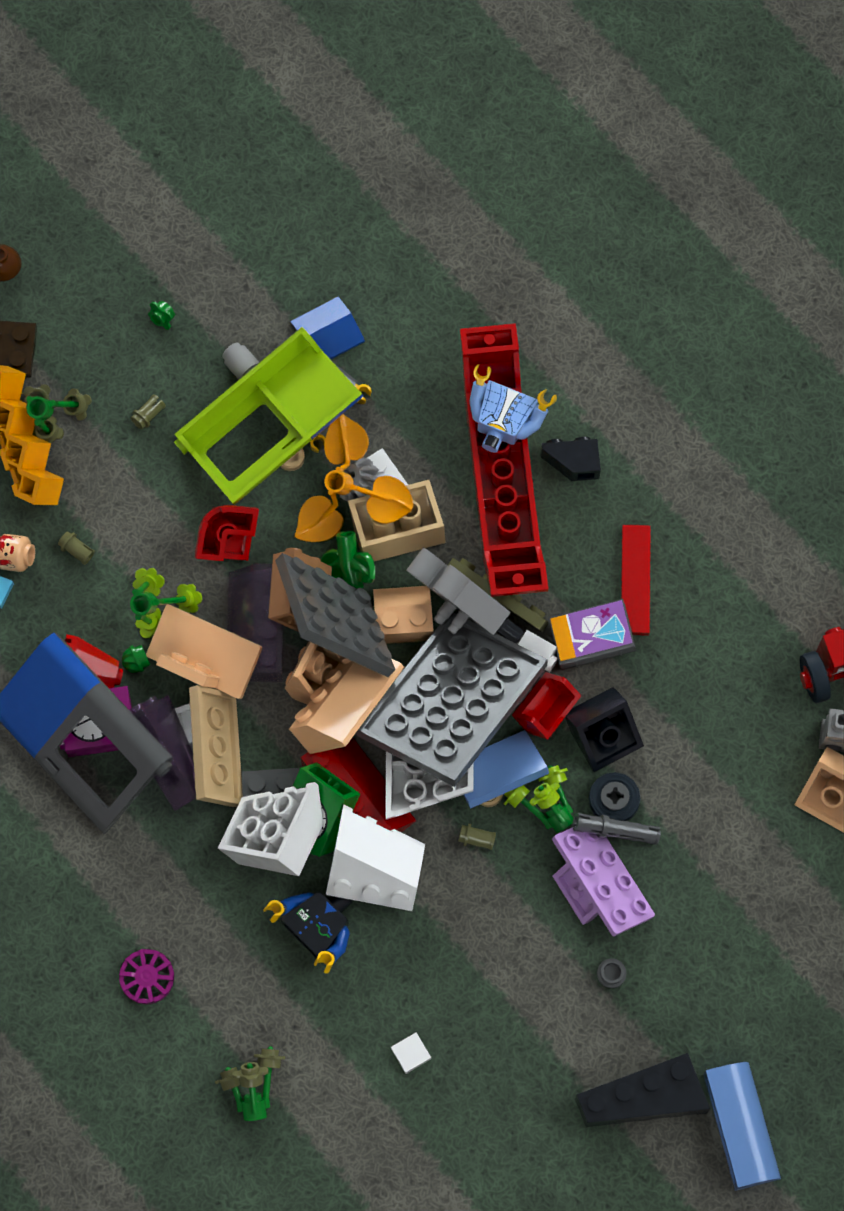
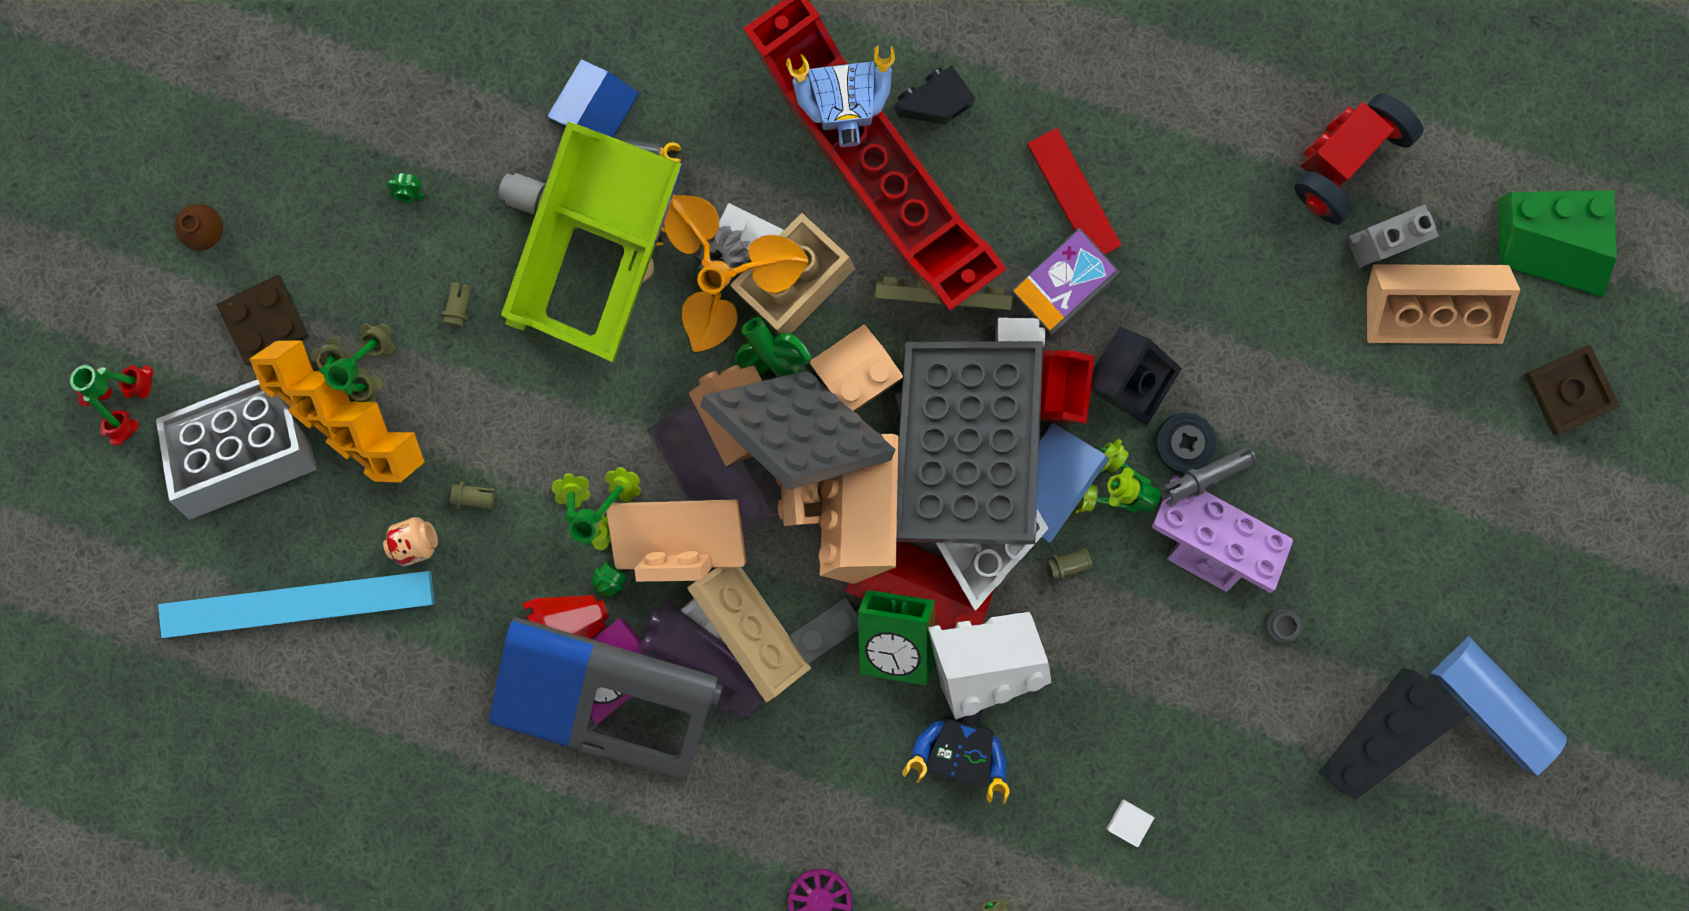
camera: 30 degrees left, 15 degrees up
red brick [195,505,259,561] -> none
white wedge [218,782,323,876] -> none
light grey piece [406,547,523,643] -> none

